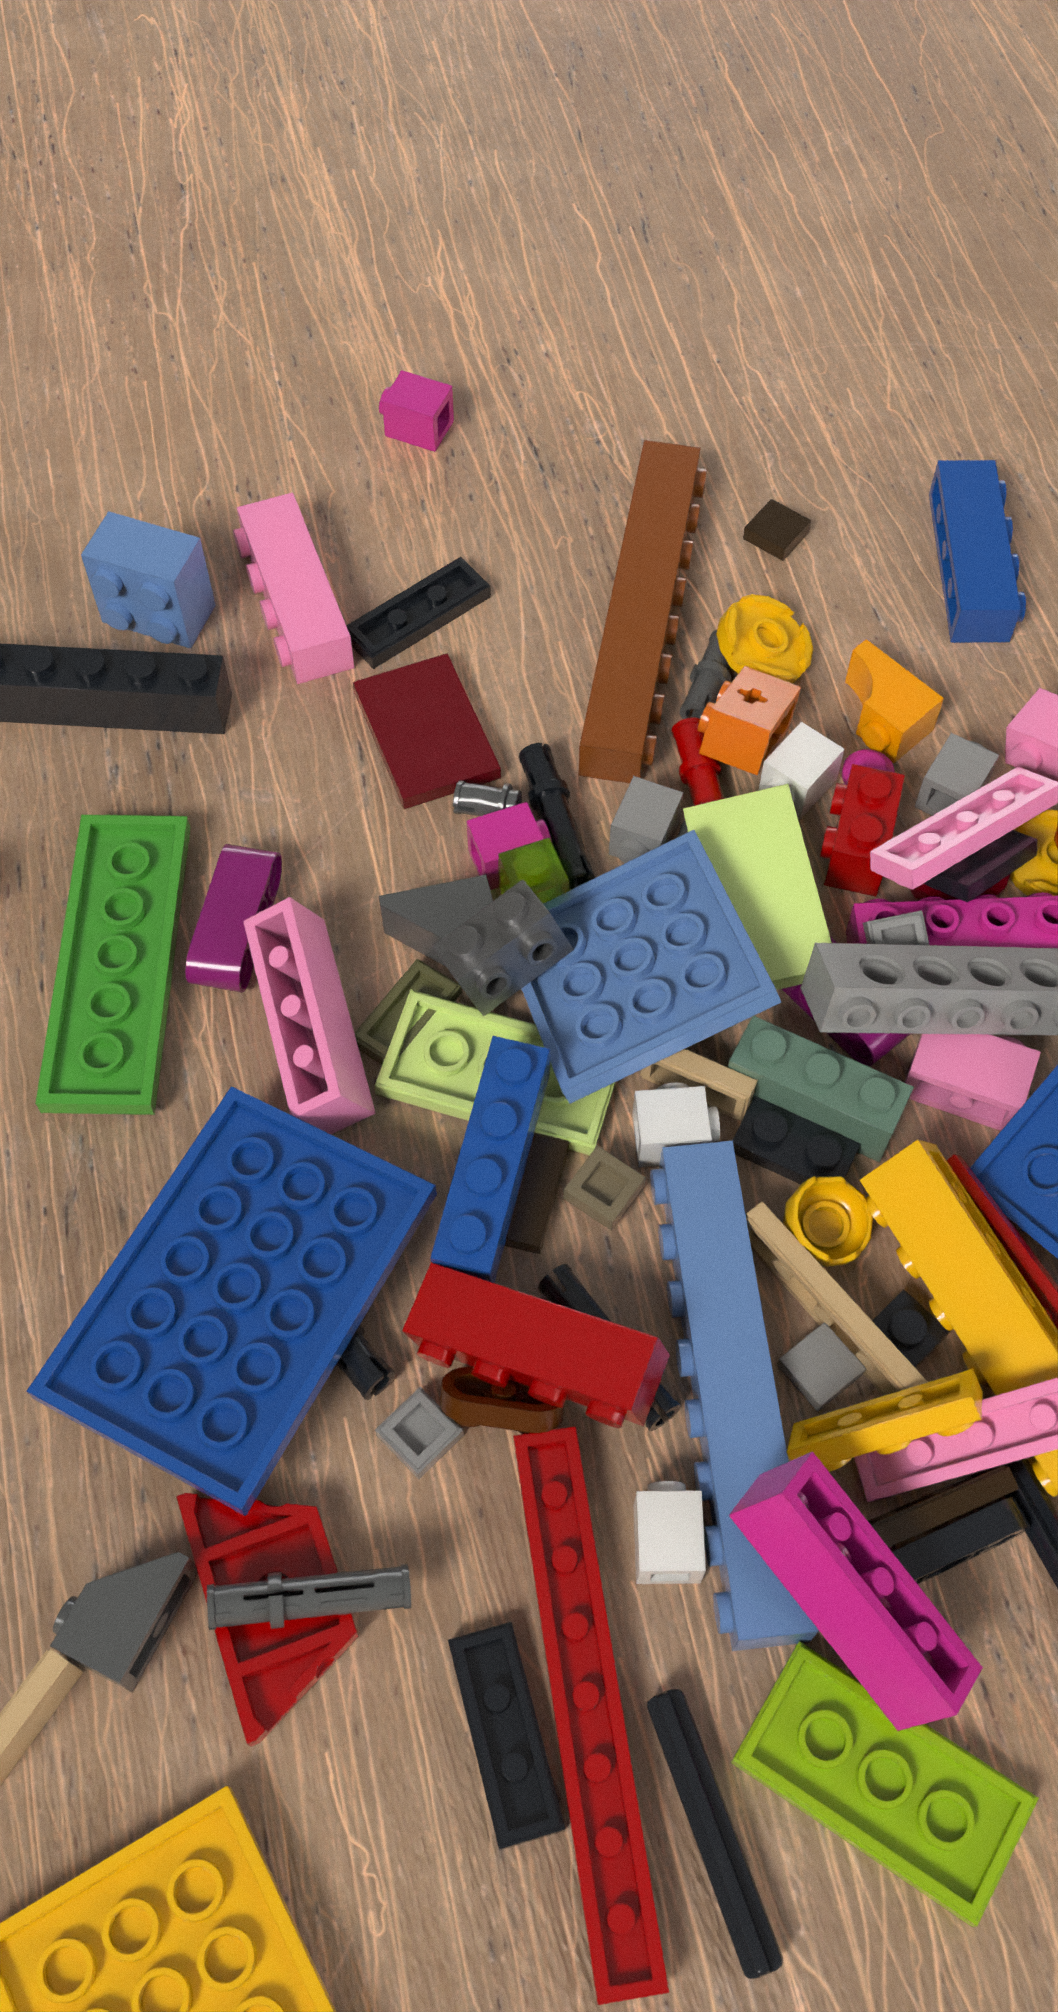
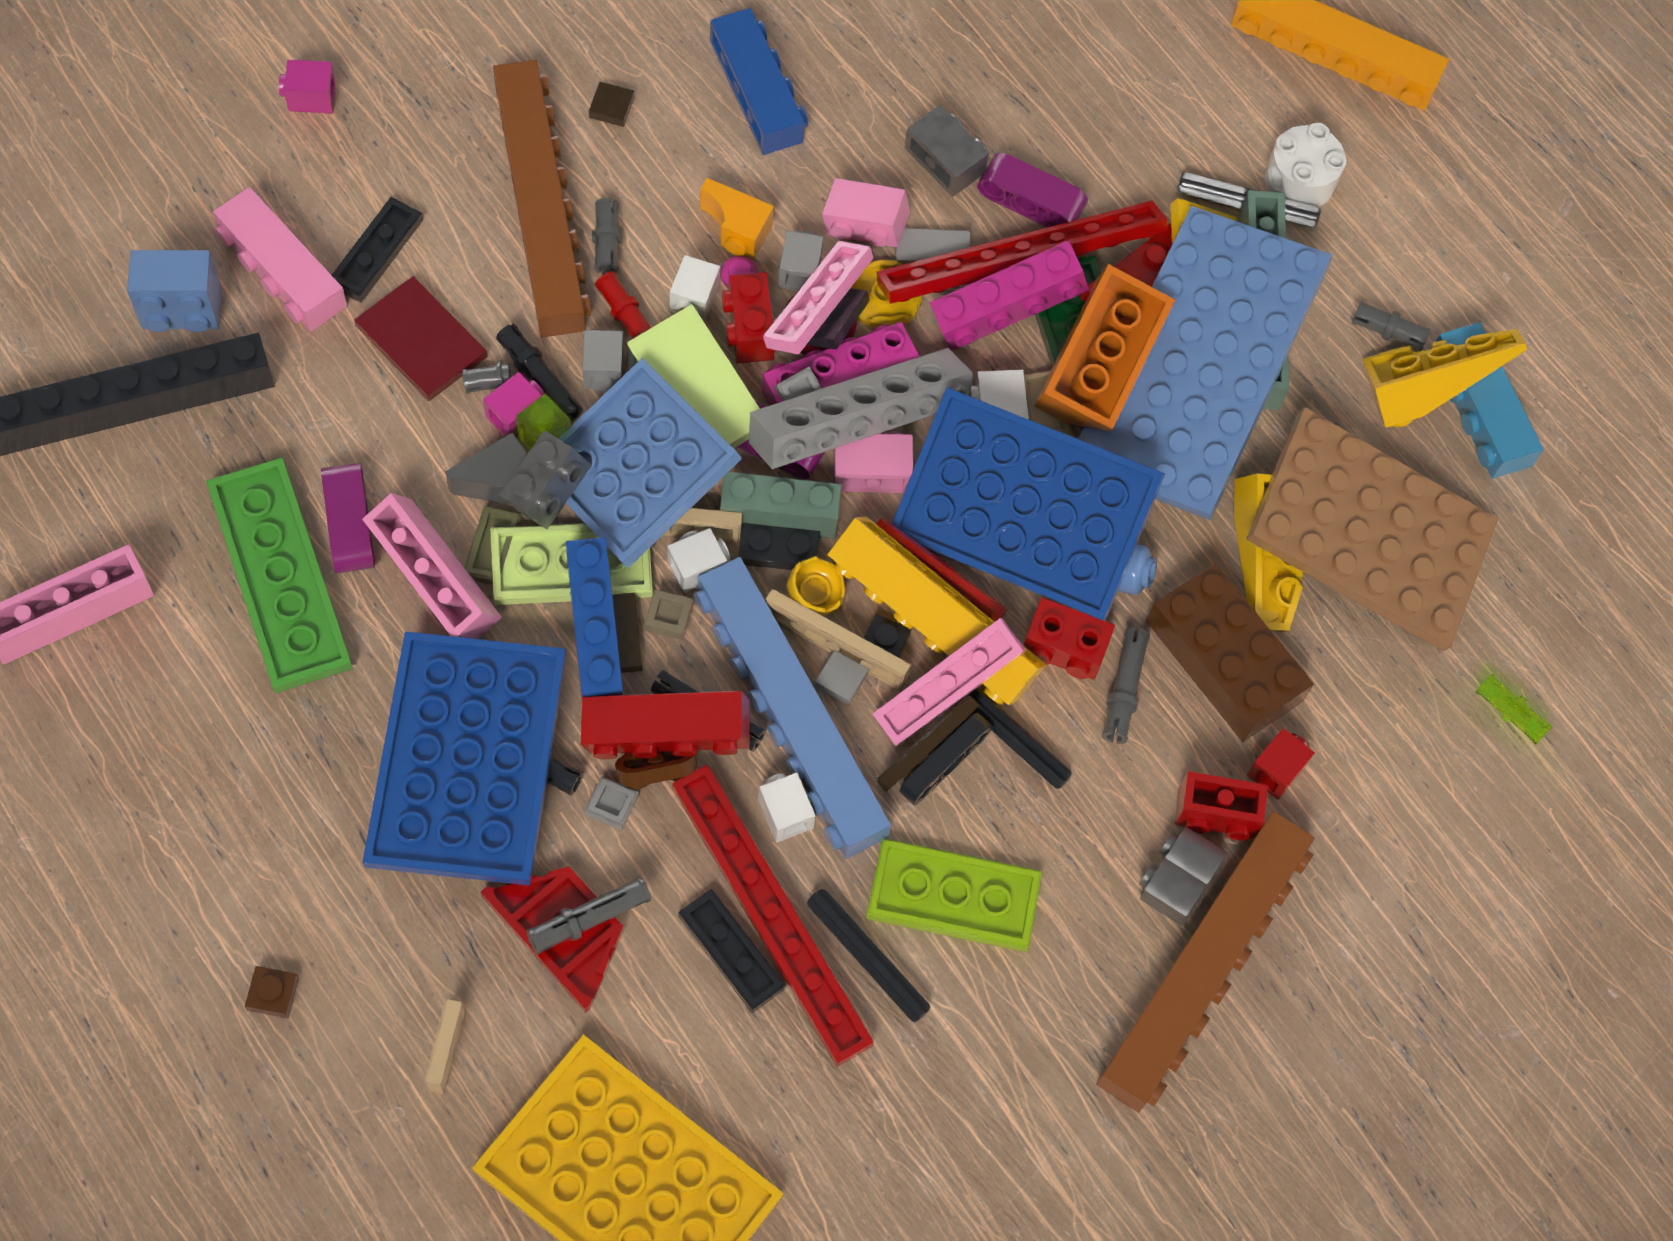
camera: 30 degrees left, 5 degrees up
dark grey slope [50,1552,198,1692] -> none
orange brick [698,666,802,776] -> none
yellow tile [716,594,814,684] -> none
dark pink brick [729,1451,983,1731] -> none
yellow plate [786,1369,982,1472] -> none

